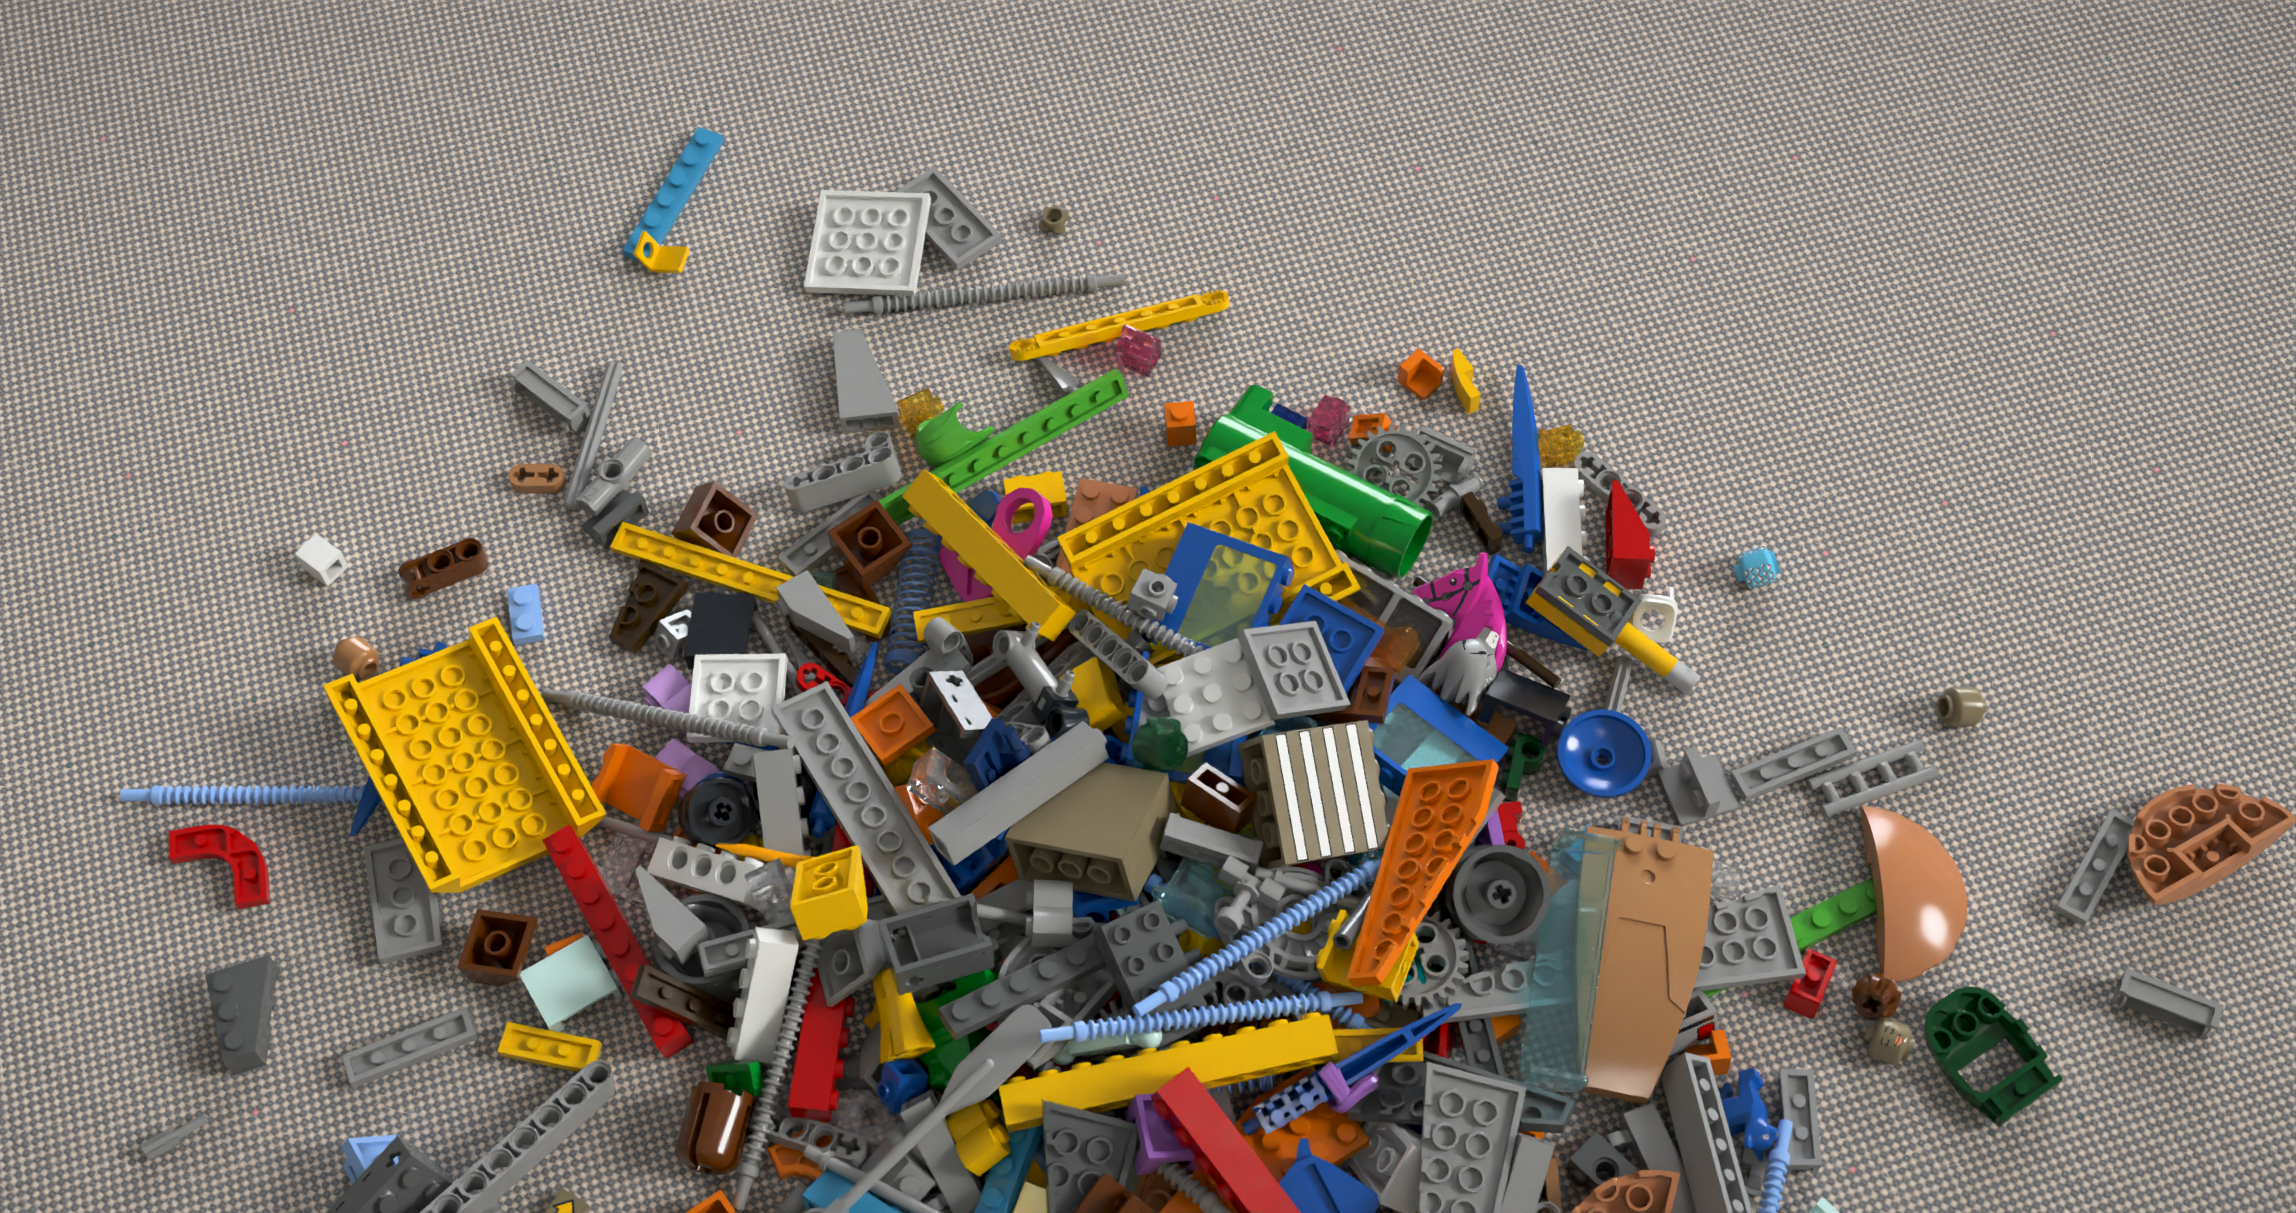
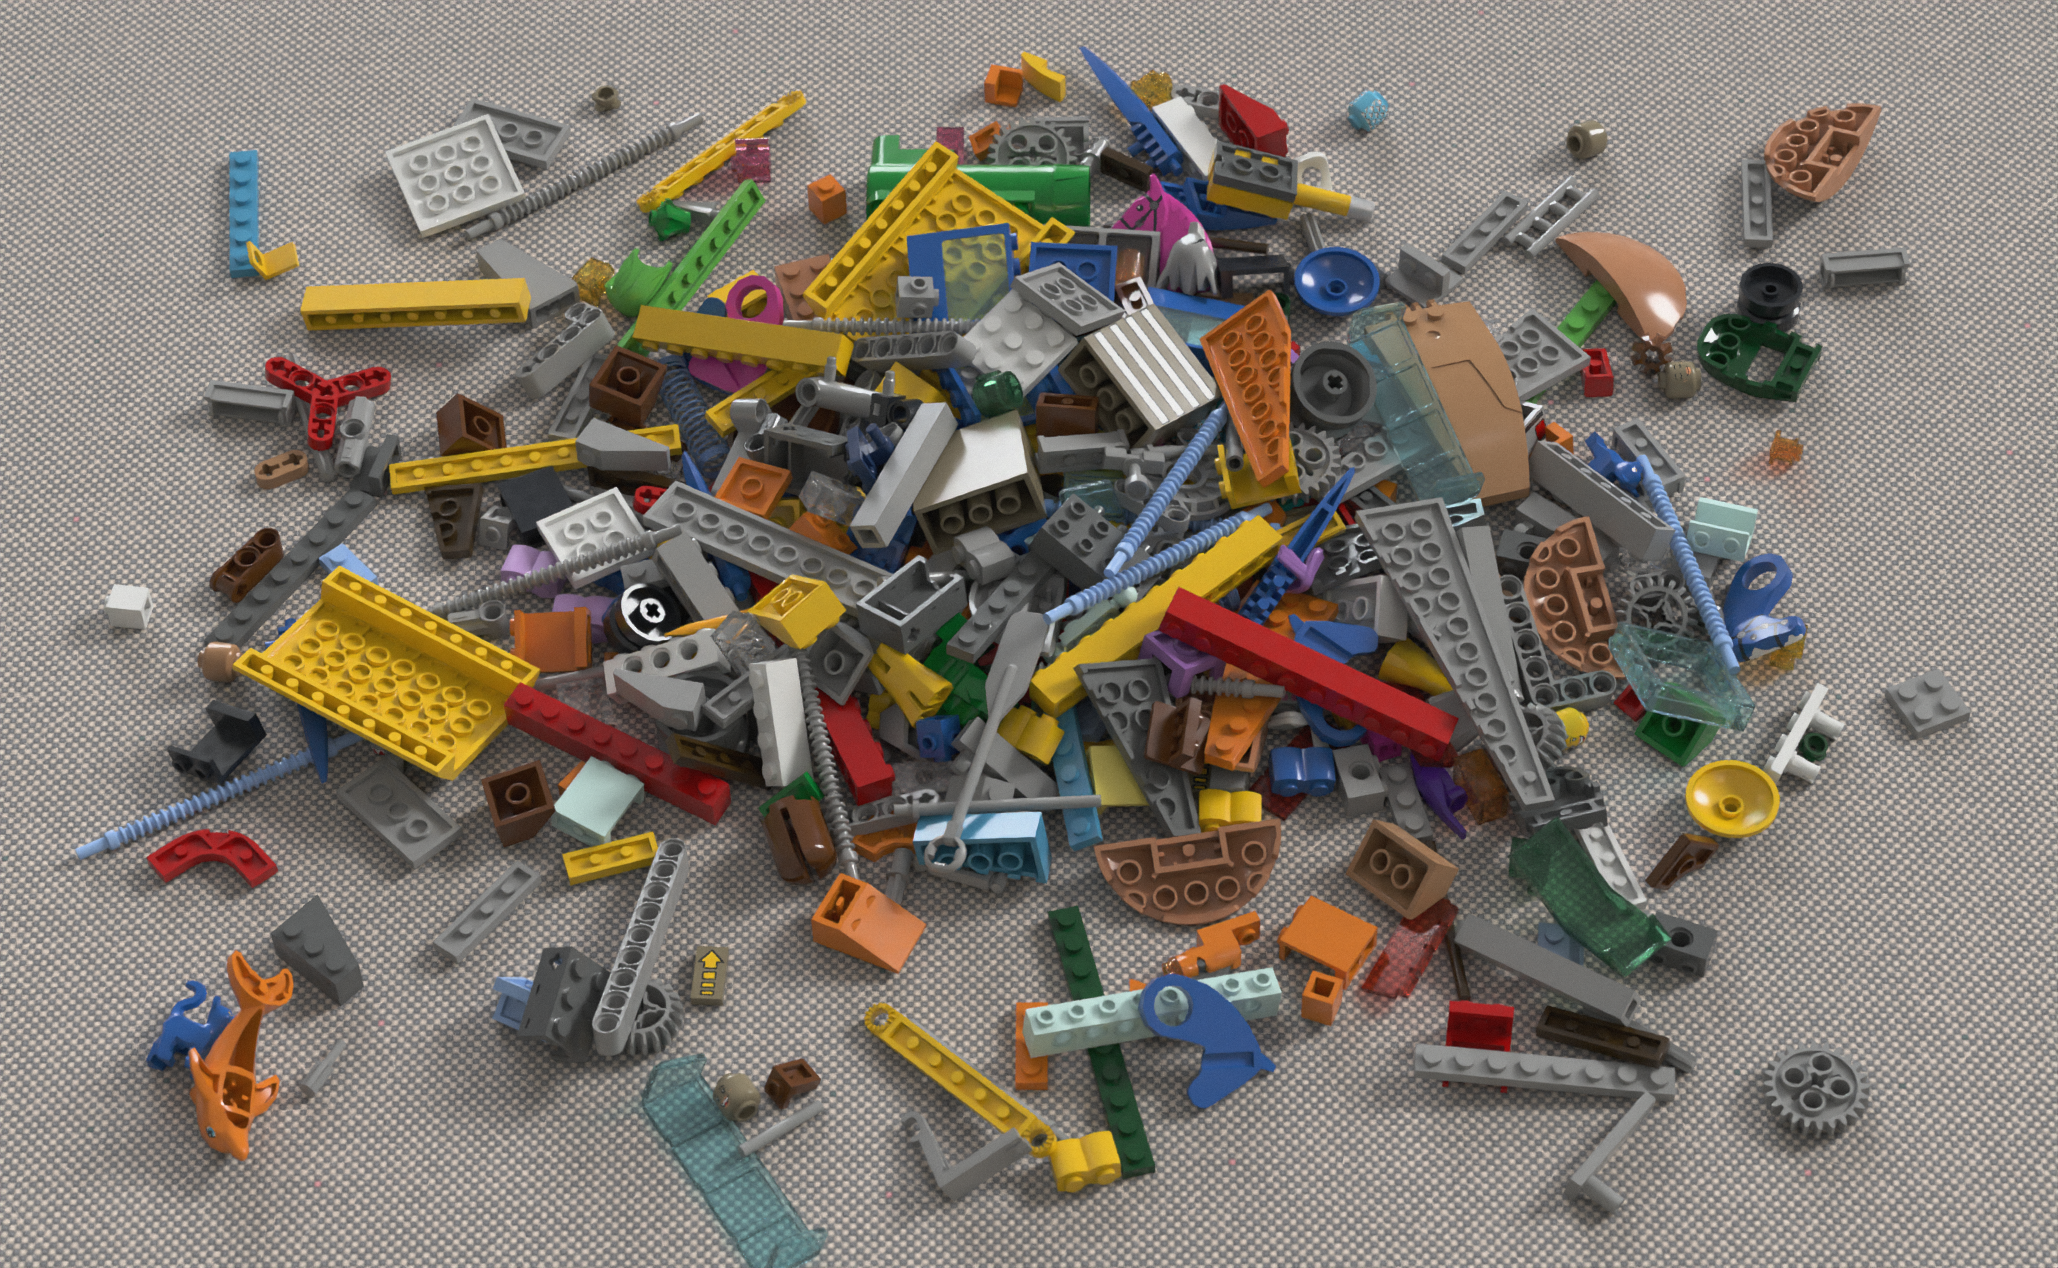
camera: 30 degrees left, 10 degrees down
none -> blue animal [146,980,235,1081]
none -> black panel [167,700,267,784]
none -> orange animal [188,950,294,1161]
none -> dark grey plate [204,486,377,649]
none -> red piece [265,357,391,451]
none -> yellow brick [300,278,531,331]
none -> light grey piece [447,600,510,639]
none -> green rock [648,198,691,241]
none -> black wheel [1736,263,1803,332]
none -> clear orange brick [1769,430,1804,466]

